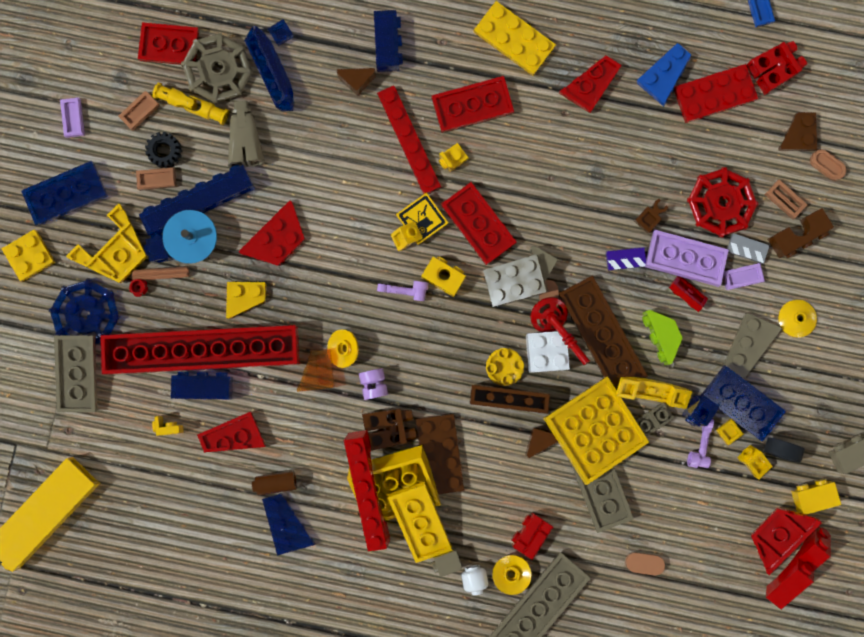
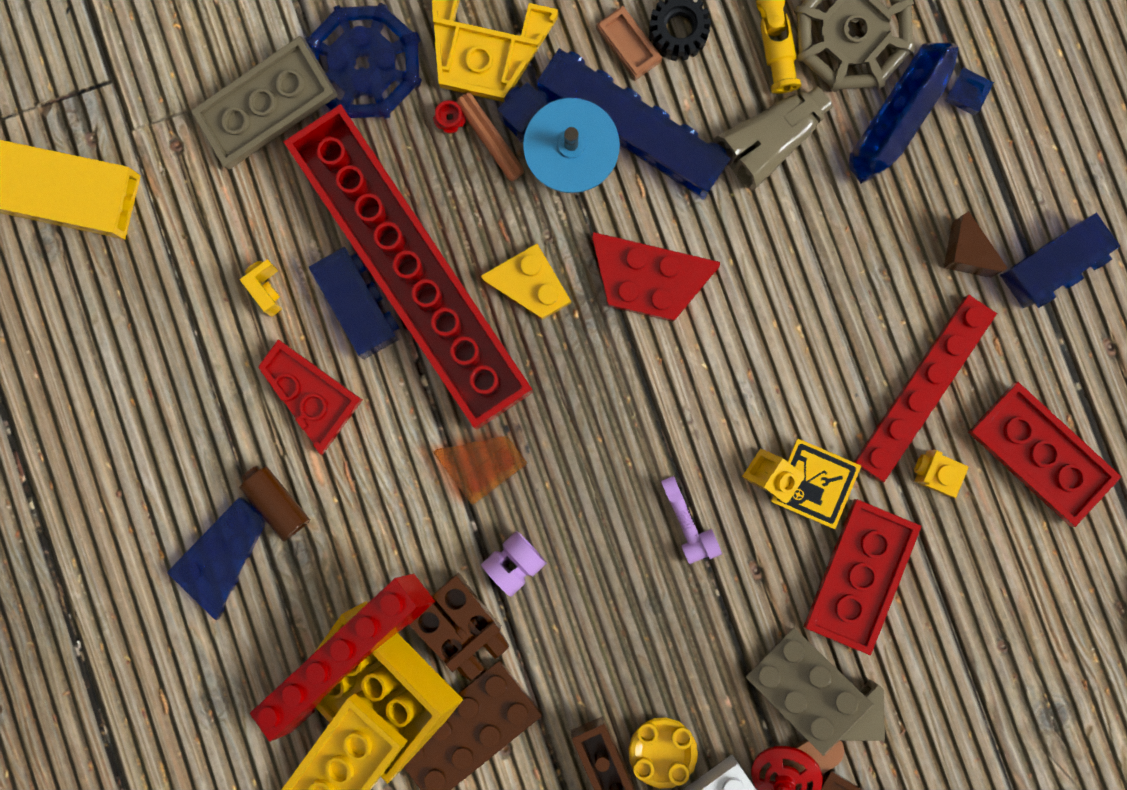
camera: 65 degrees right, 0 degrees up
yellow dish [327,329,359,368] -> none
yellow brick [421,256,466,297] -> none

